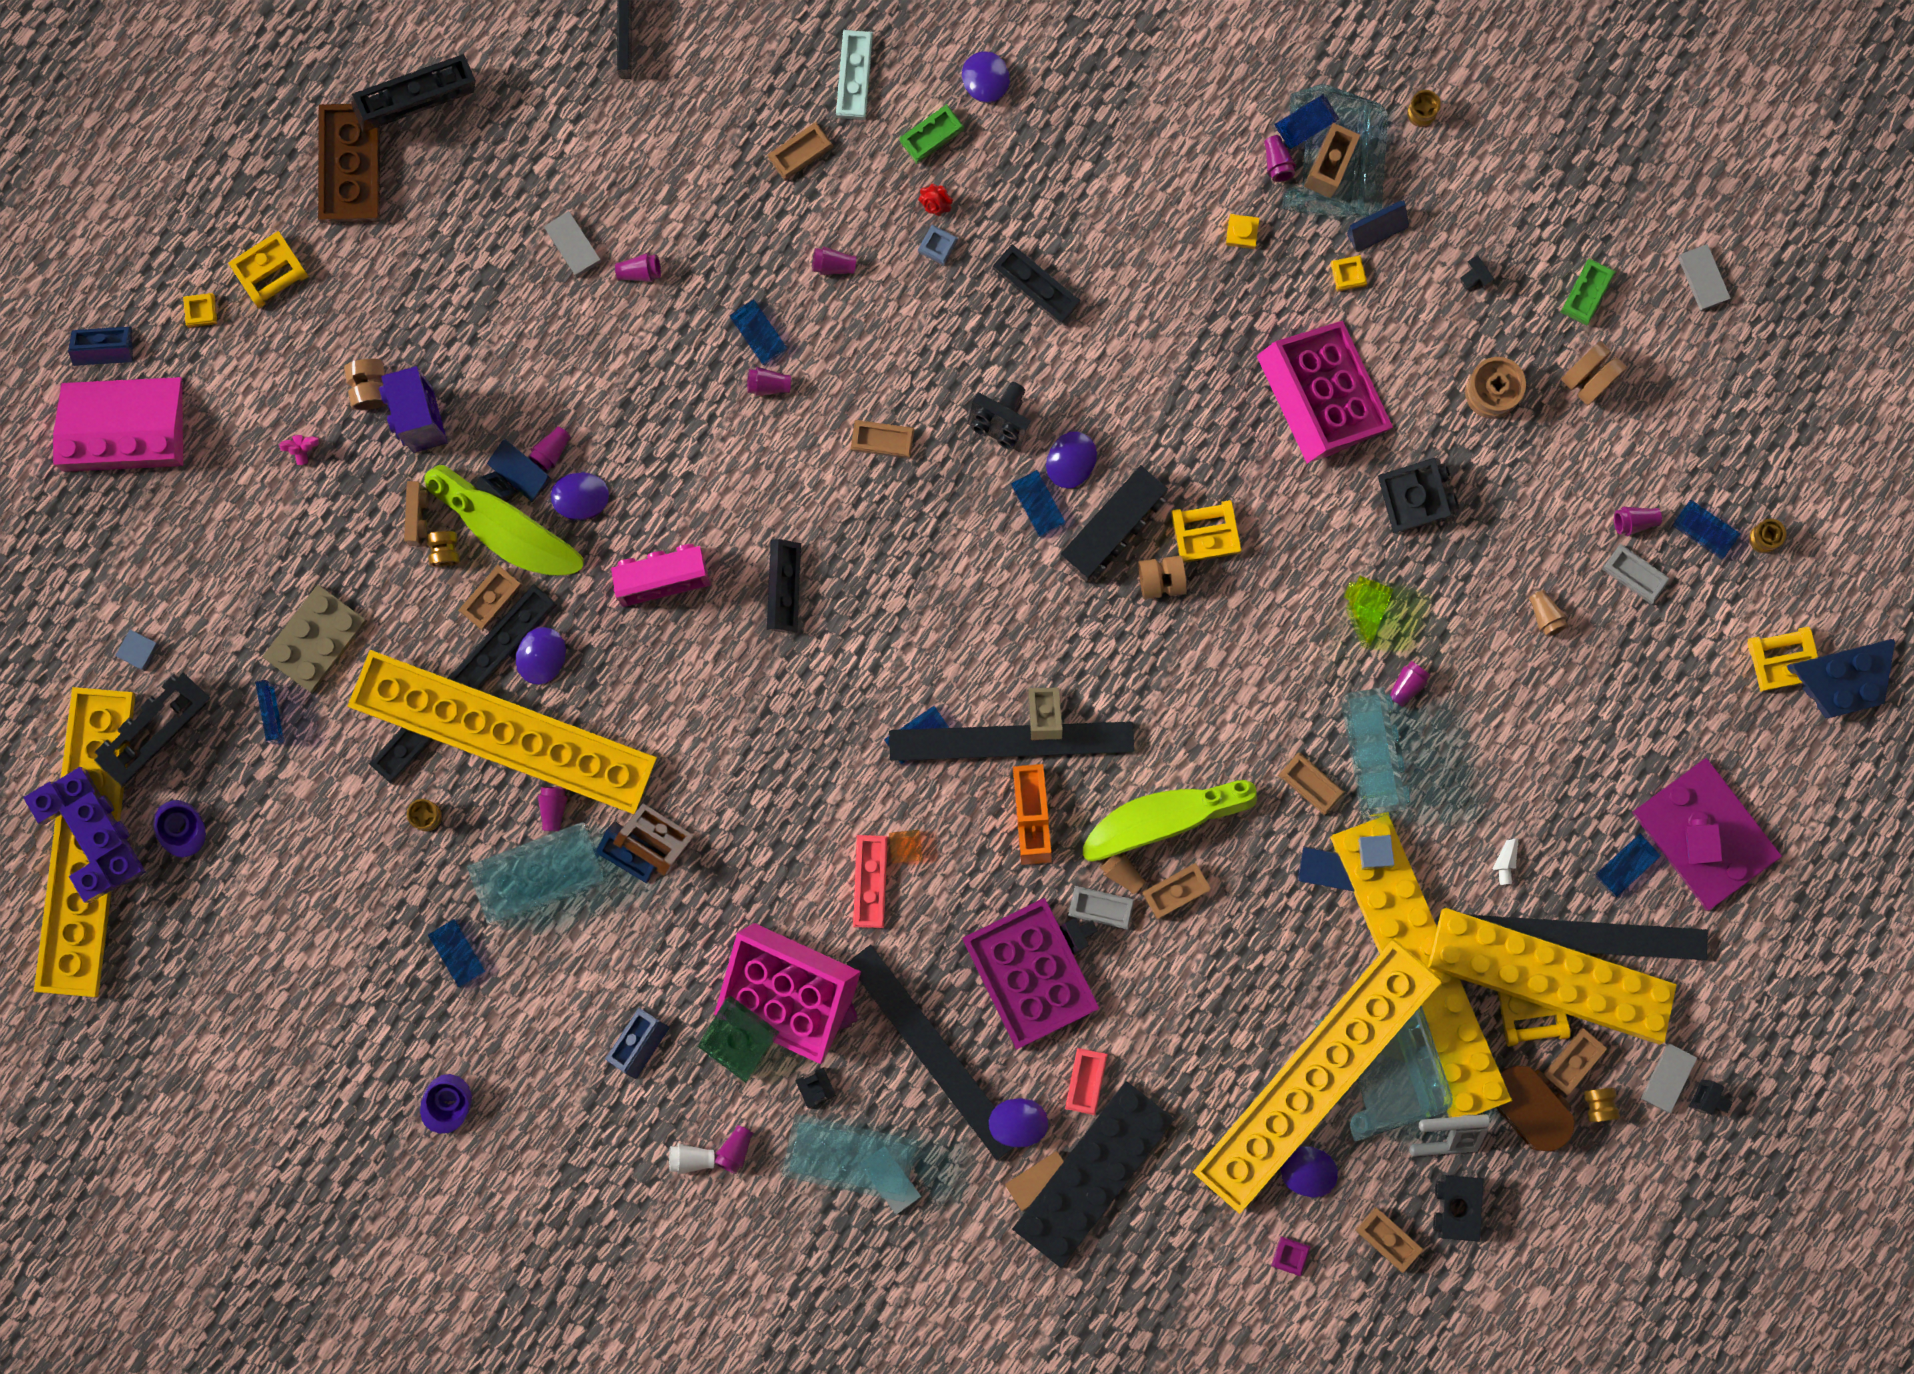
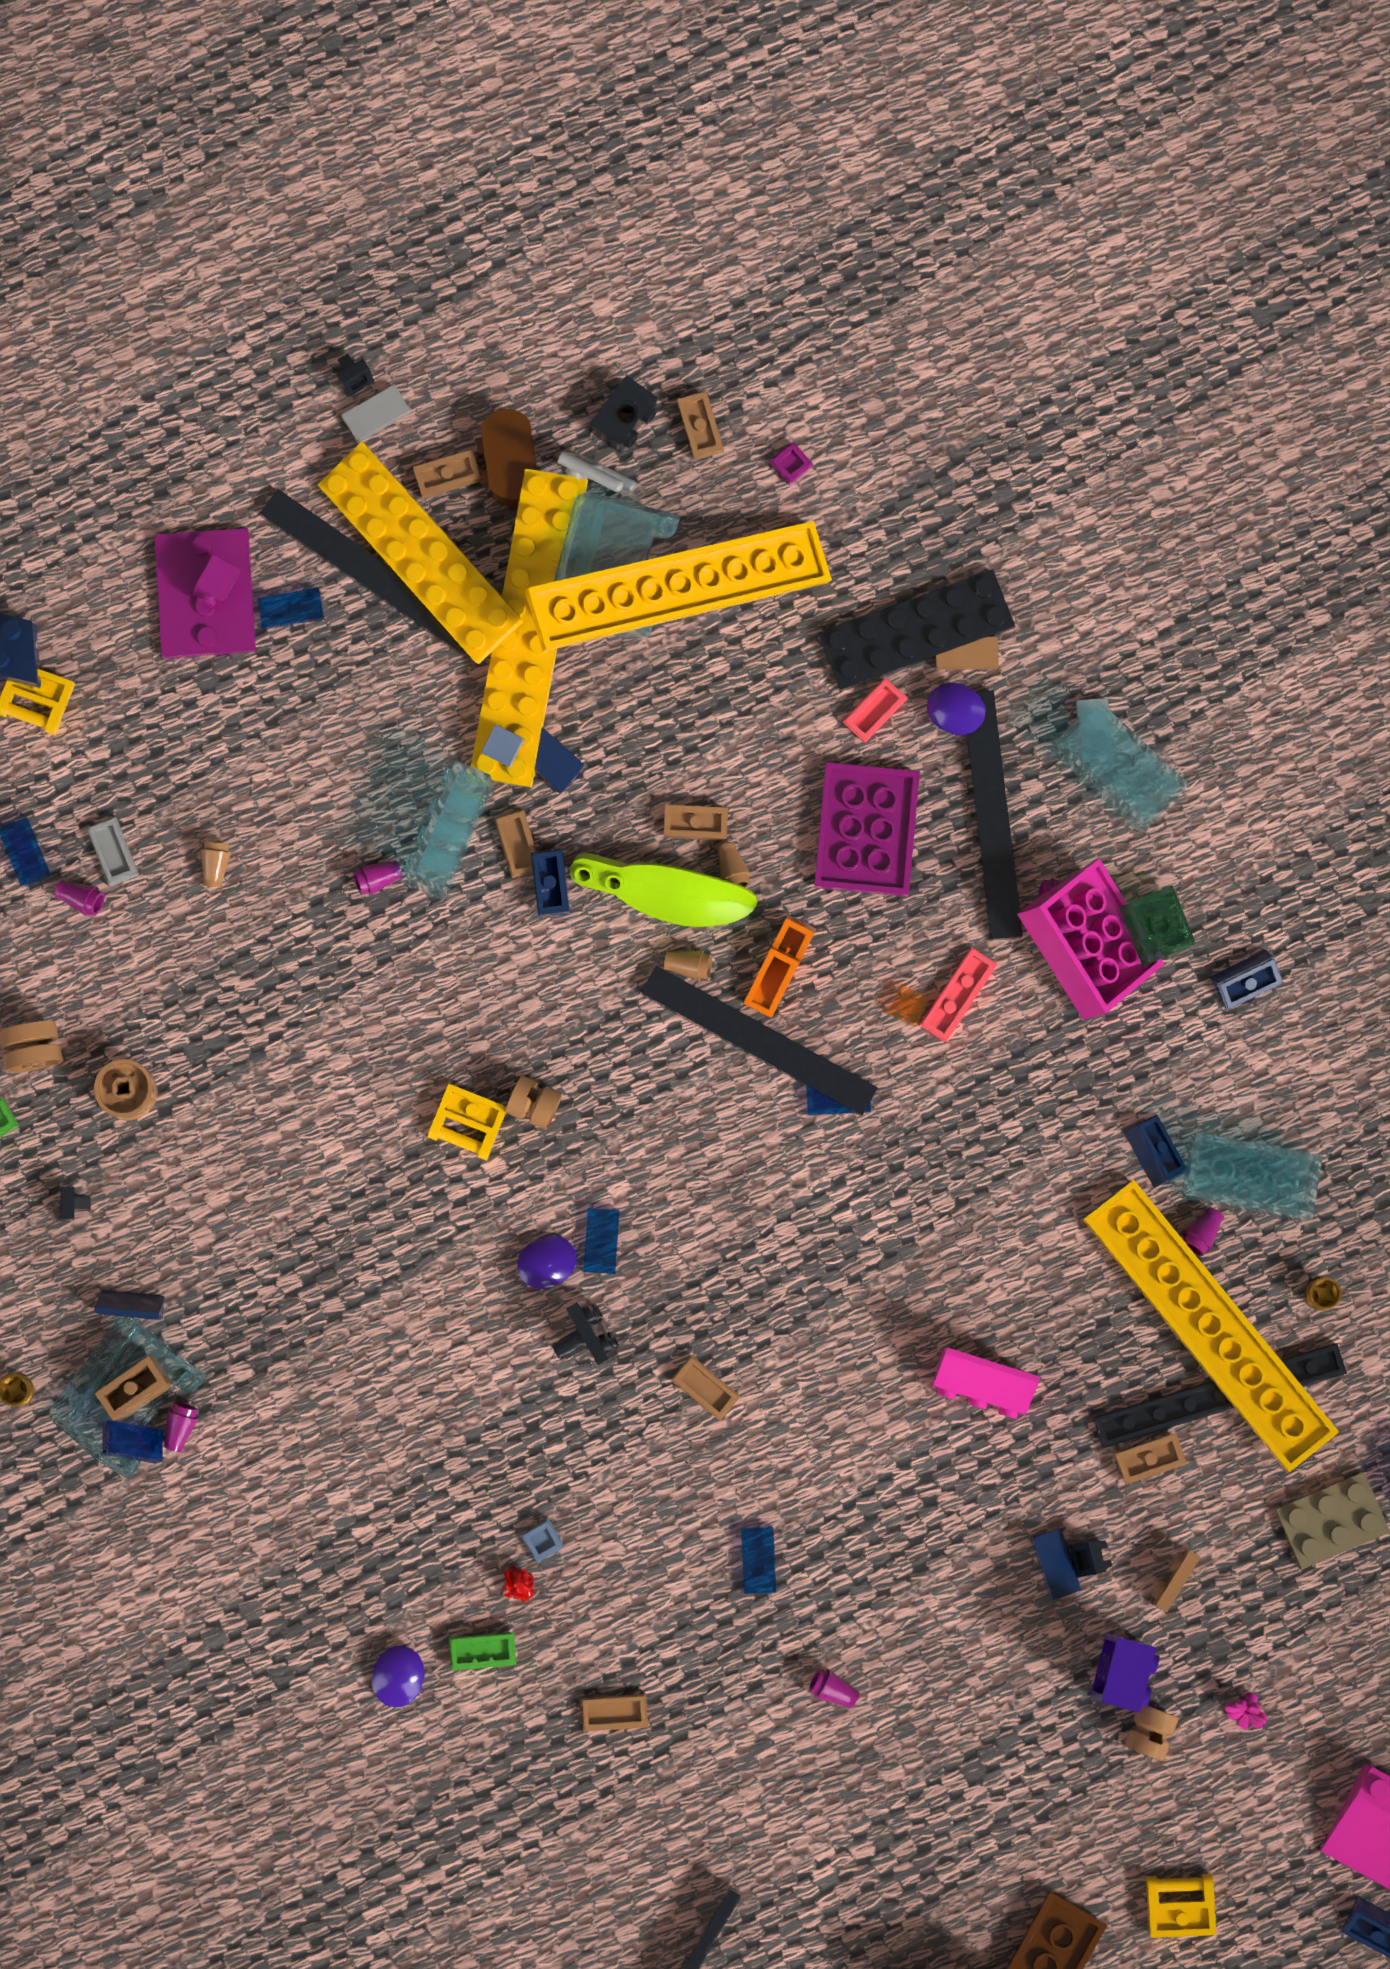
camera: 155 degrees left, 0 degrees up
yellow tile [183,293,218,328] -> none
lime plant [425,465,584,575] -> none
pearl gold wheel [426,531,460,567] -> none
clear blue tile [428,919,487,988] -> none
dark purple hat [516,627,566,685] -> none
magenta cone [528,426,571,472] -> none
light grey tile [544,211,601,278] -> none
dark purple hat [551,472,609,521] -> none
reddish brown plate [613,804,694,876] -> none
white cone [669,1143,714,1175] -> none
magenta cone [714,1125,754,1174] -> none
magenta cone [747,367,791,397] -> none
black plate [767,539,801,634] -> none
black tile [795,1067,836,1109] -> none
magenta cone [812,246,856,276] -> none
light aqua tile [836,30,873,120] -> none
black plate [993,244,1081,325] -> none
dark tan plate [1028,687,1062,740] -> none
black brick [1059,465,1168,583] -> none
black tile [1060,918,1098,954] -> none
light grey tile [1068,886,1135,930] -> none
yellow plate [1225,214,1259,249] -> none
dark pink slope [1257,320,1393,464] -> none
dark purple hat [1281,1146,1338,1198] -> none
yellow tile [1331,255,1367,292] -> none
clear neon green slope [1343,575,1394,649] -> none
black plate [1377,457,1459,534] -> none
white bar [1493,838,1519,885] -> none
yellow plate [1498,992,1570,1047] -> none
pearl gold wheel [1584,1087,1620,1122] -> none
none -> dark blue slope [531,849,571,916]
none -> medium nougat cone [664,950,712,981]

